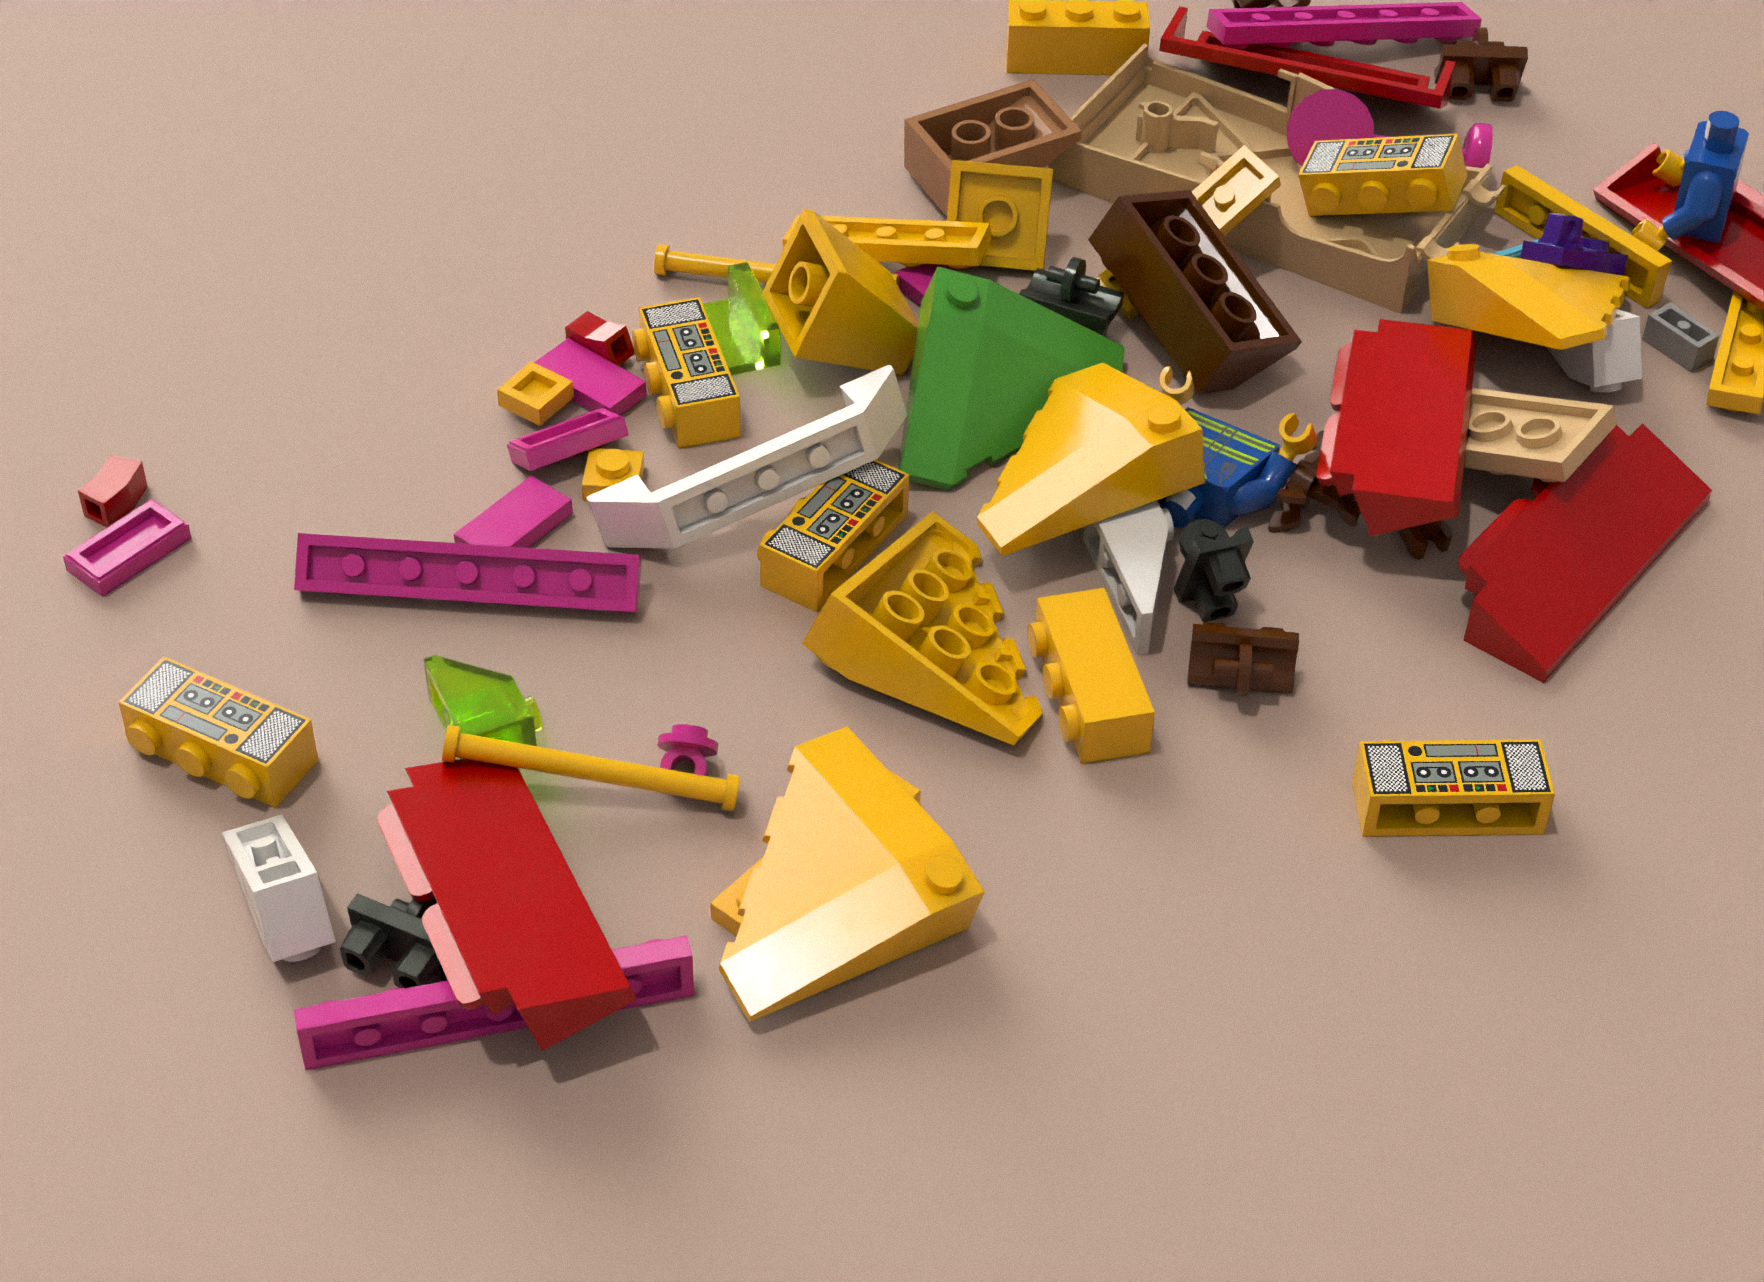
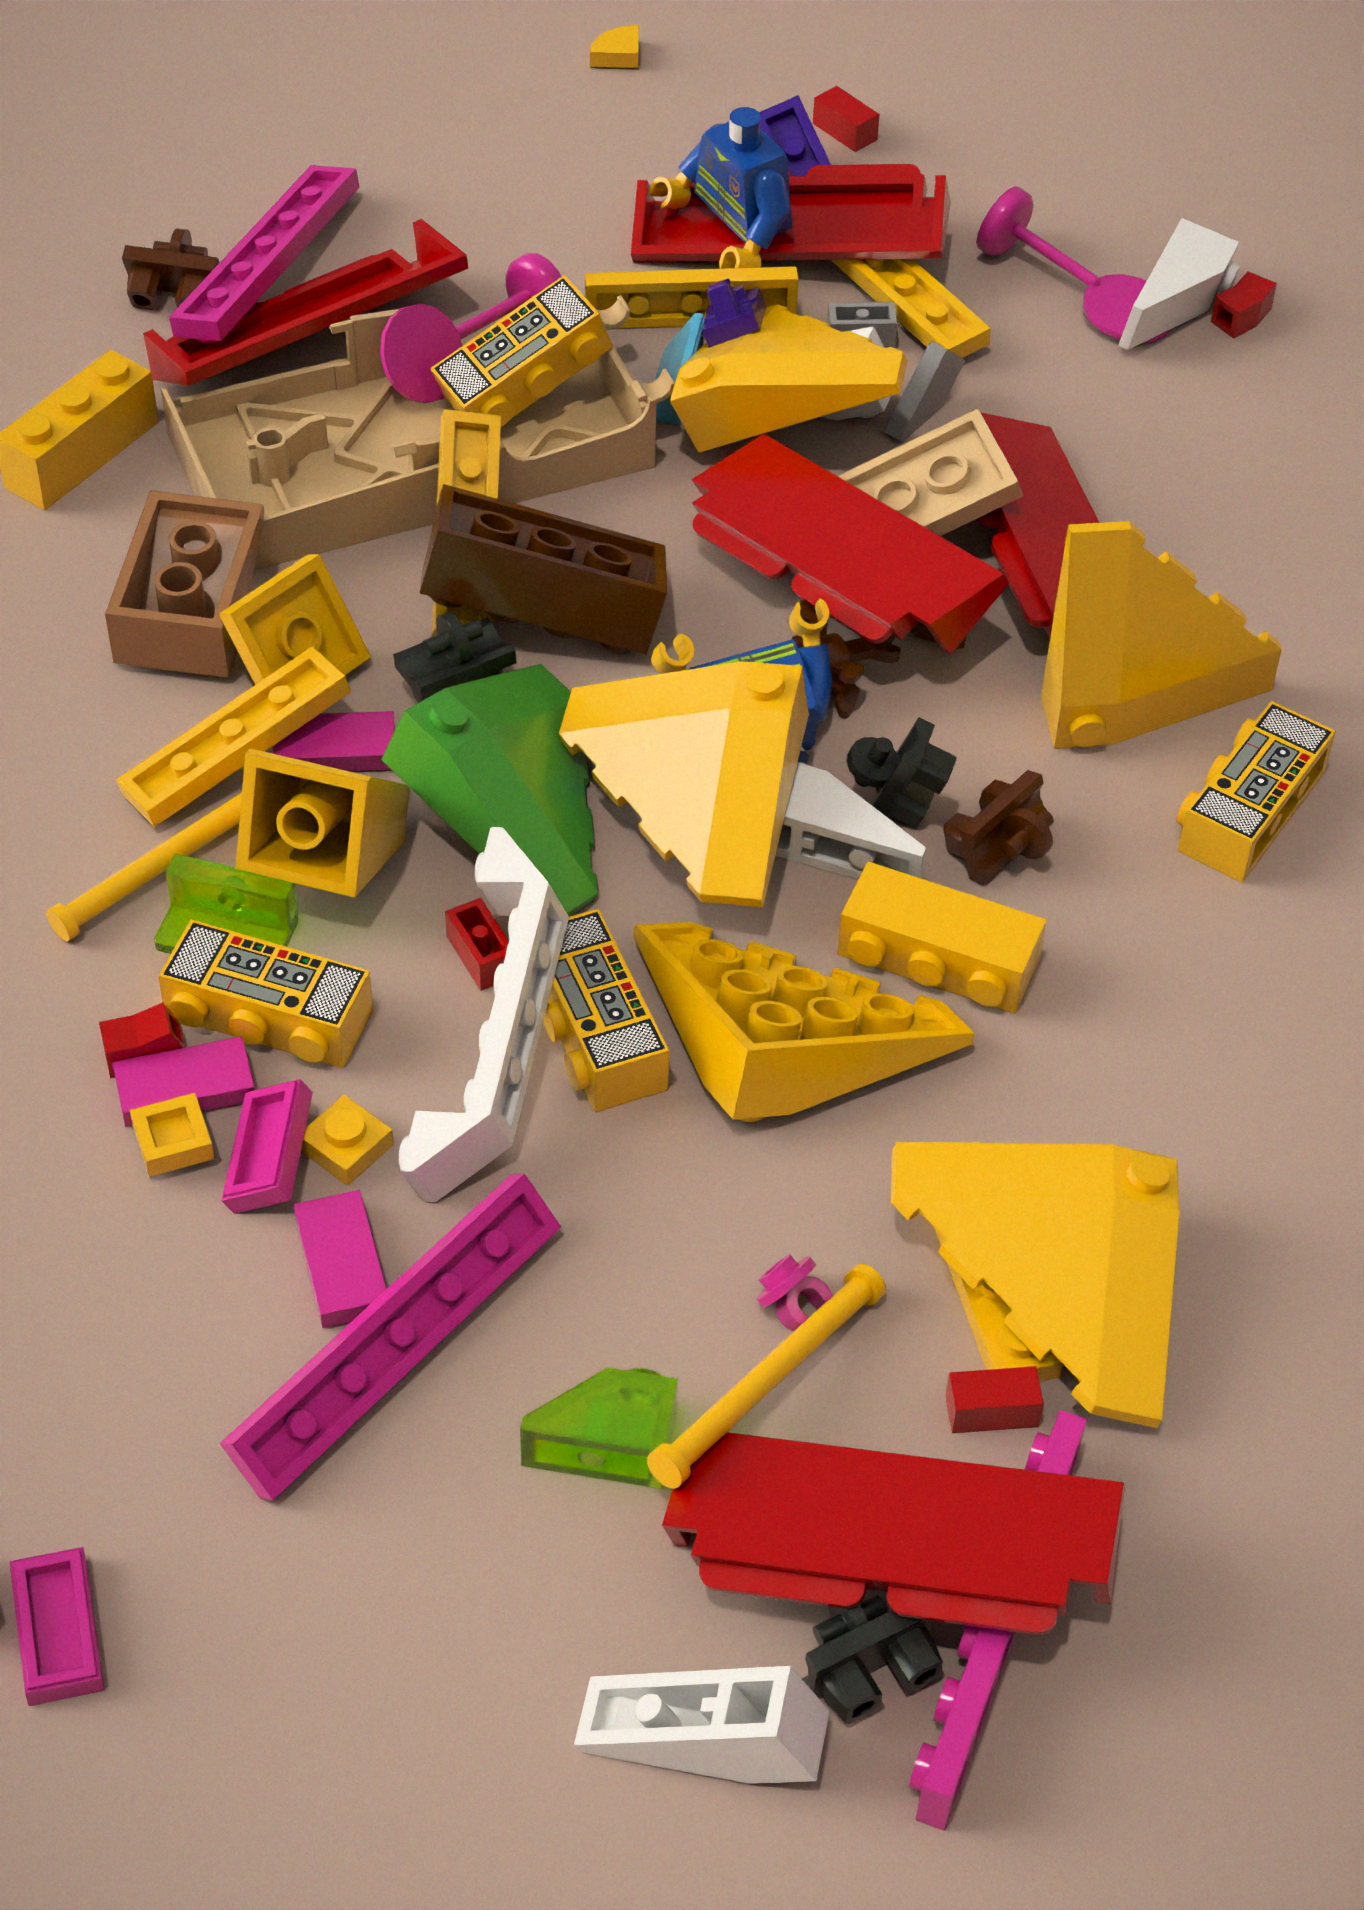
camera: 55 degrees left, 5 degrees up
brick [118,656,319,808] -> none
reddish brown hips [1434,27,1528,102] -> none
none -> light grey tile [884,342,966,442]
none -> red piece [945,1366,1044,1433]
none -> yellow slope [1041,521,1282,749]

